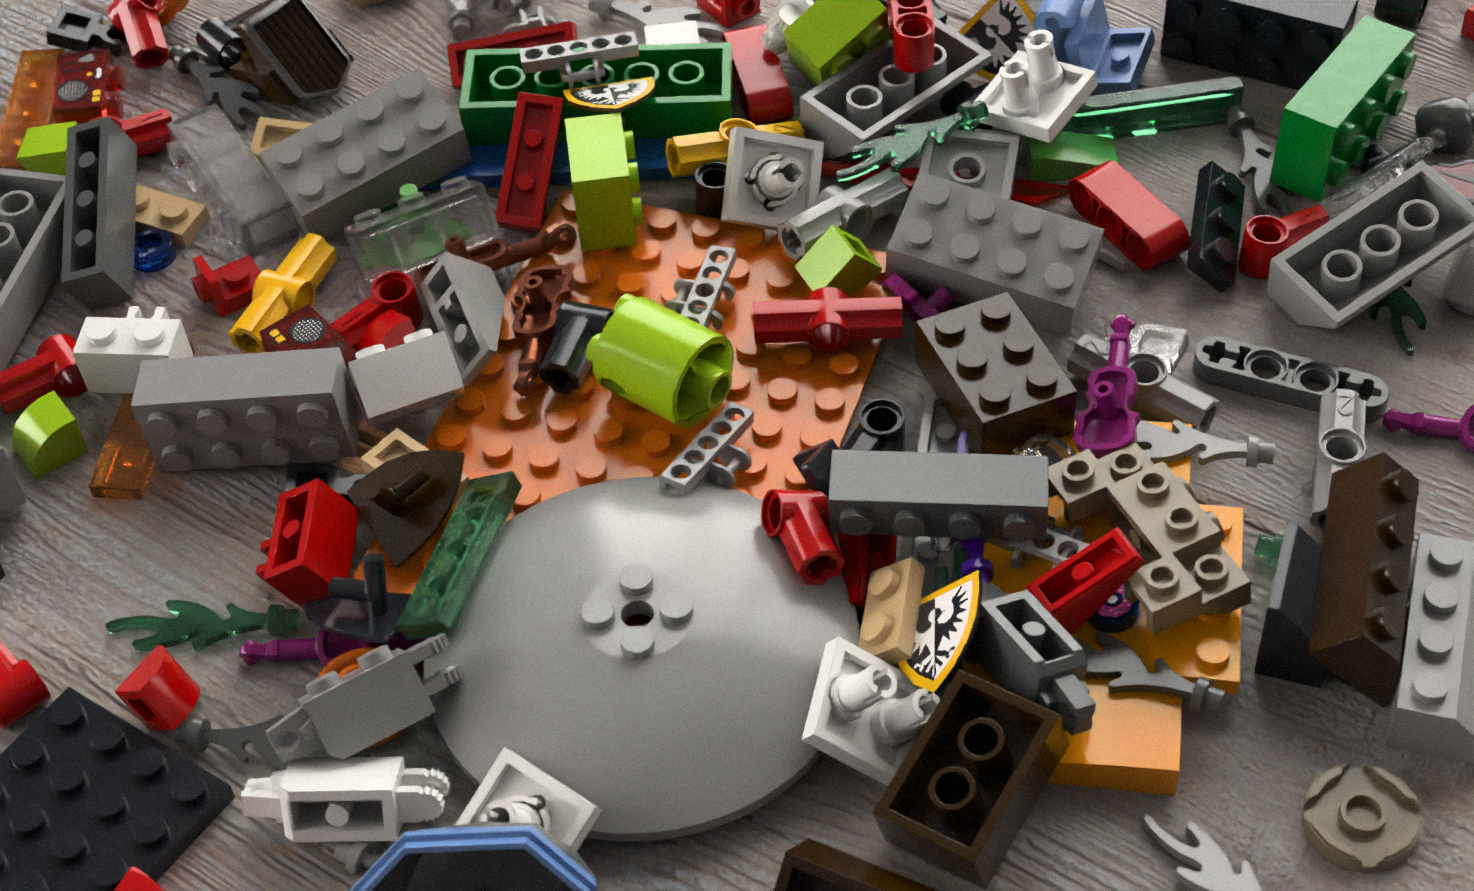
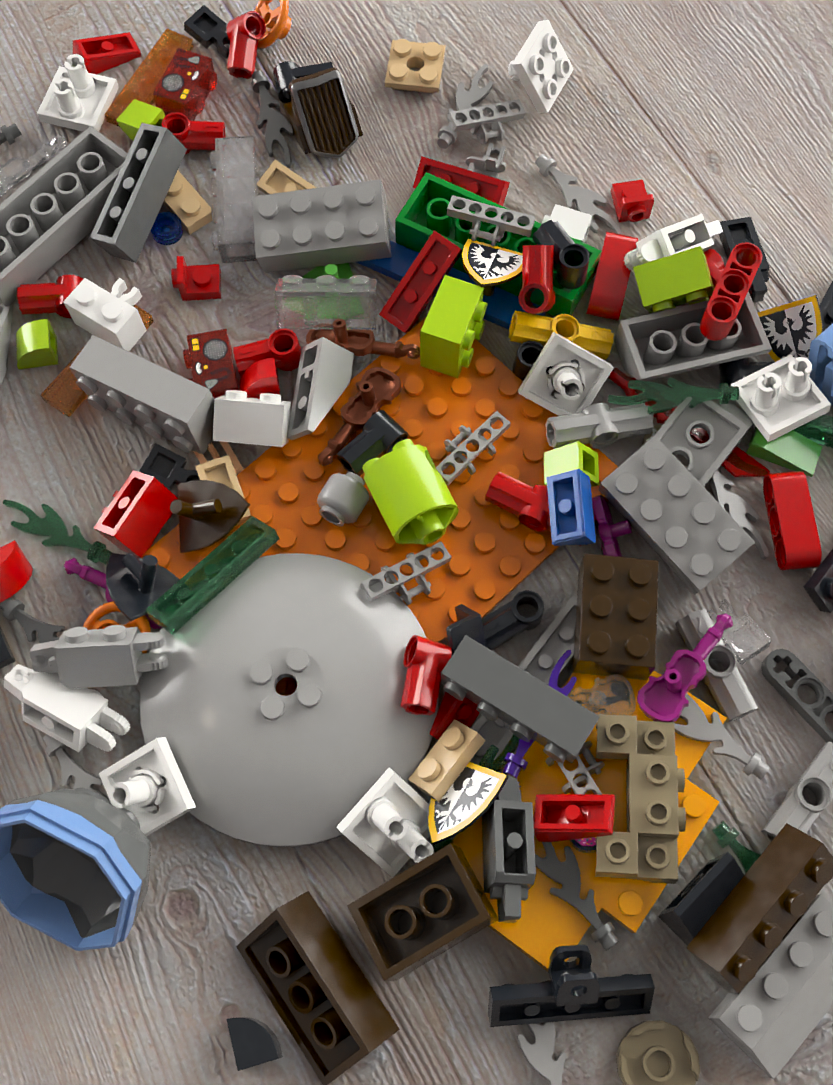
camera: 25 degrees right, 20 degrees up
yellow piece [229,233,337,354] -> none
none -> light grey head [317,472,370,526]
none -> black plate [488,945,655,1027]
none -> red piece [519,245,556,314]
none -> black piece [533,220,590,289]
none -> blue slope [546,469,596,546]

